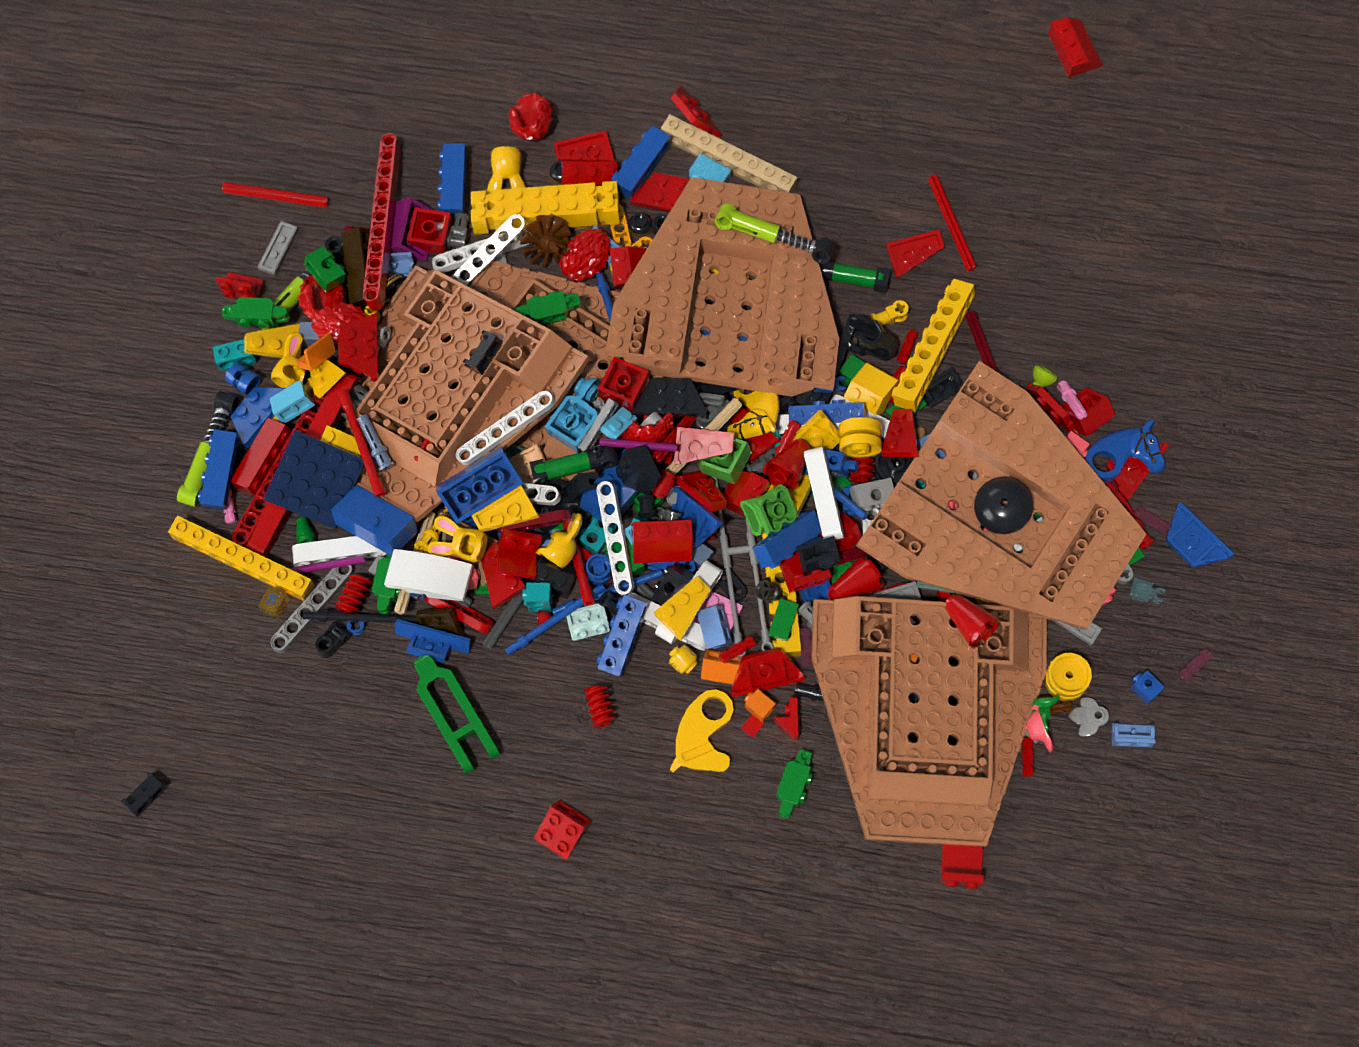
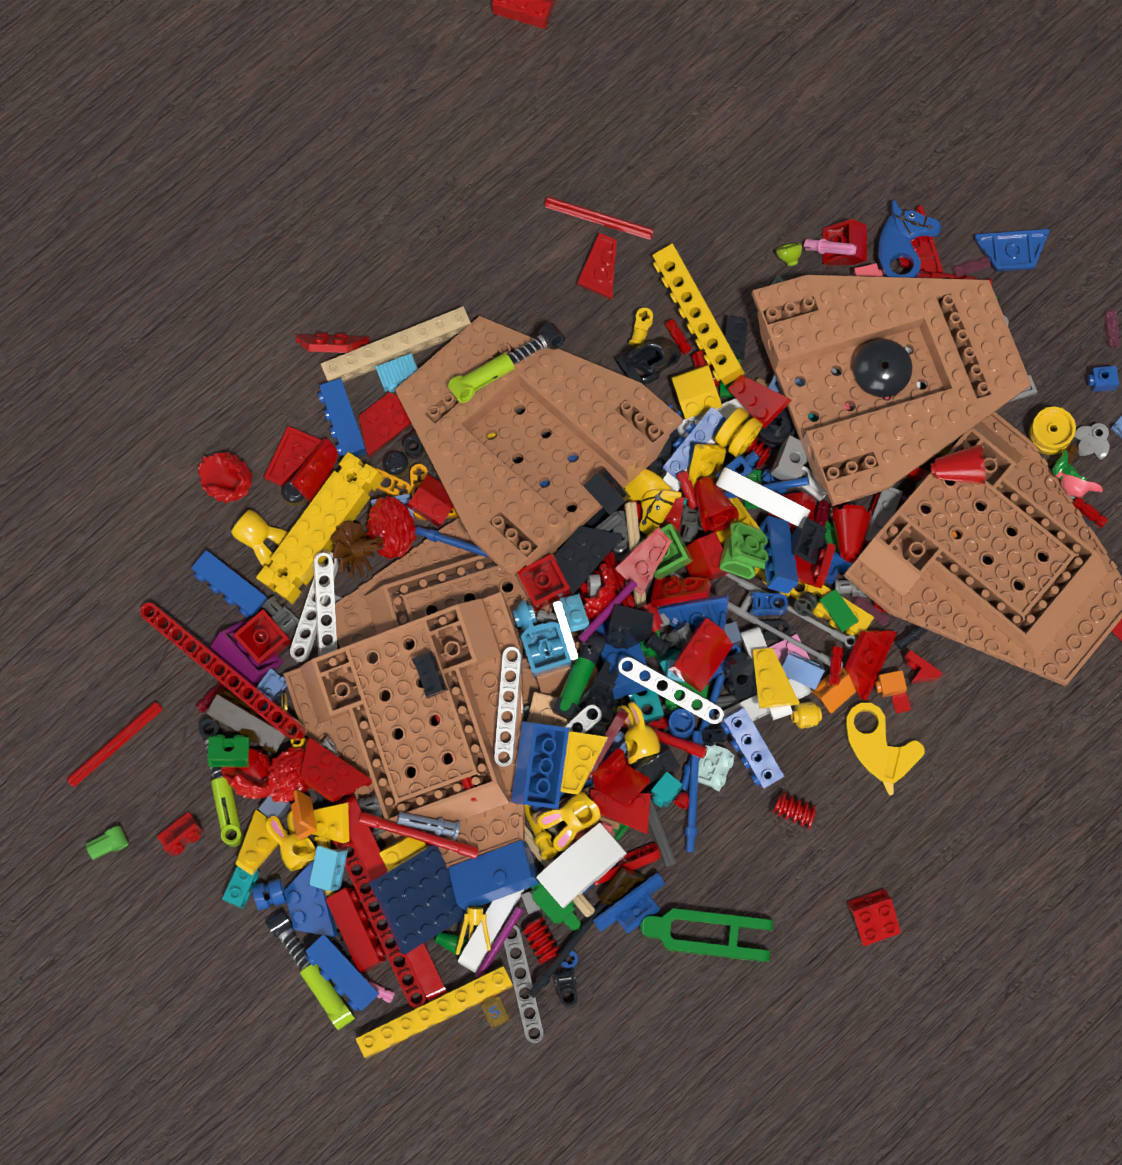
camera: 50 degrees left, 5 degrees up
green hinge [222,297,290,328] -> none
light grey tile [258,221,299,276] -> none
green hinge [515,291,581,325] -> none
green hinge [776,749,813,819] -> none
green piece [819,260,890,294] -> none
green brick [838,354,865,386] -> none
dark red axle [965,311,999,373] -> none
red wing [1024,383,1080,436] -> none
clear light blue plate [1128,577,1166,604] -> none
none -> bright green piece [85,826,129,860]
none -> yellow plant [456,906,491,955]
none -> black hinge [584,467,631,515]
none -> blue piece [750,592,788,616]

